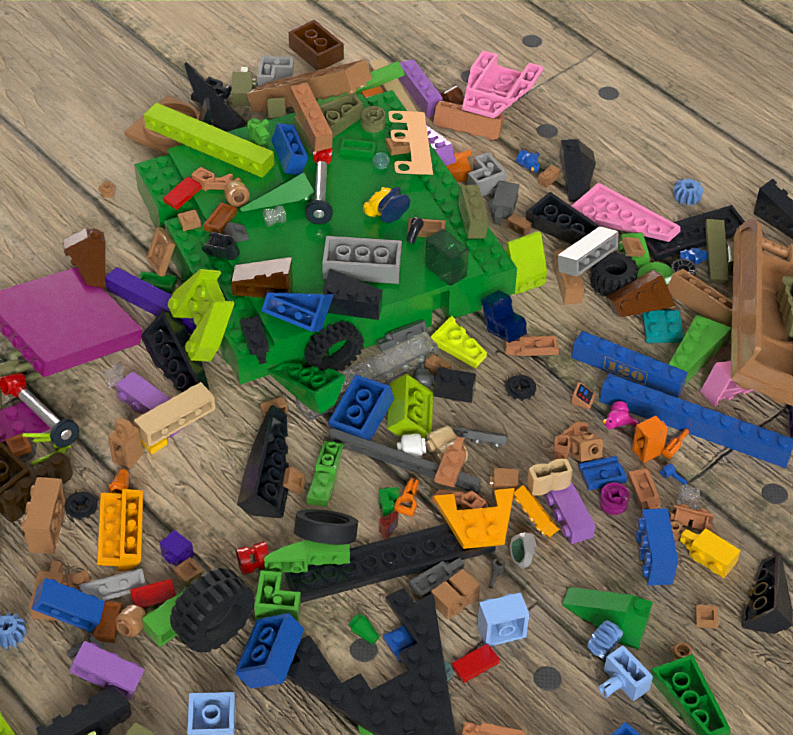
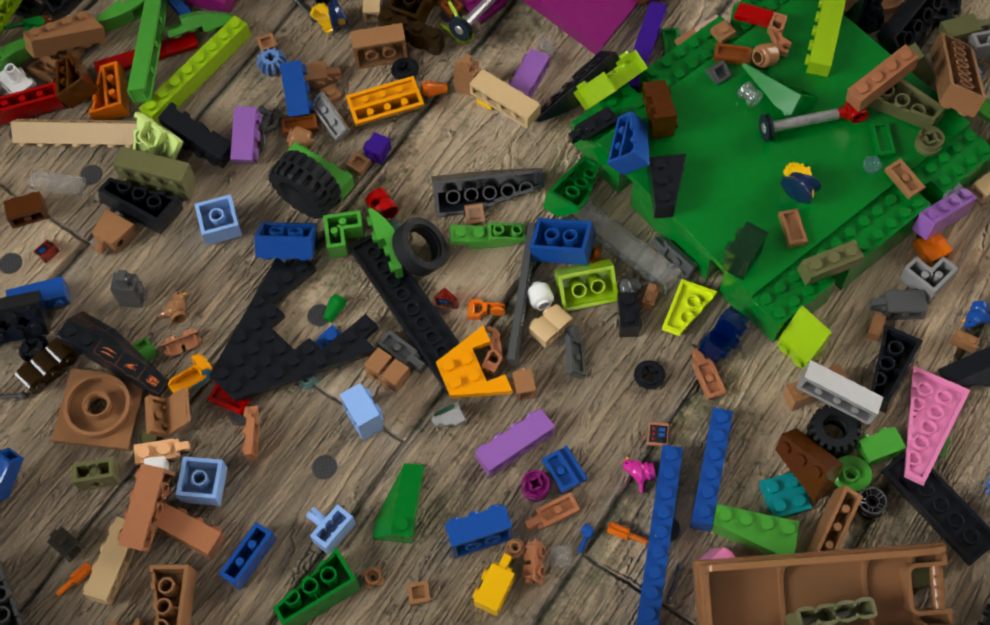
camera: 80 degrees right, 15 degrees up
red tile [130,578,176,609] -> none
black piece [202,232,240,260] -> none
bright green hips [247,118,270,148] -> none
medium nougat piece [260,396,288,418] -> none
blue brick [271,123,308,174] -> none
black tyre [304,321,364,371] -> none
light grey brick [323,236,402,284] -> none
green bracket [378,487,399,521] -> none
light nougat piece [389,111,433,175] -> none
black arm [406,217,424,244] -> none
nougat hinge [434,436,466,487] -> none
red tile [451,644,500,683] -> none
dark grey hand [488,559,505,589] -> none
light orange piece [514,485,560,537] -> none
tan brick [527,459,573,495] -> none
nougat piece [552,422,589,460] -> none
medium nougat brick [571,431,604,462] -> none
medium blue gear [587,621,623,658] -> none
medium nougat plate [621,237,645,257] -> none
orange brick [632,416,668,463] -> none
blue animal [680,248,707,265] -> none
olive tile [705,219,729,284] -> none

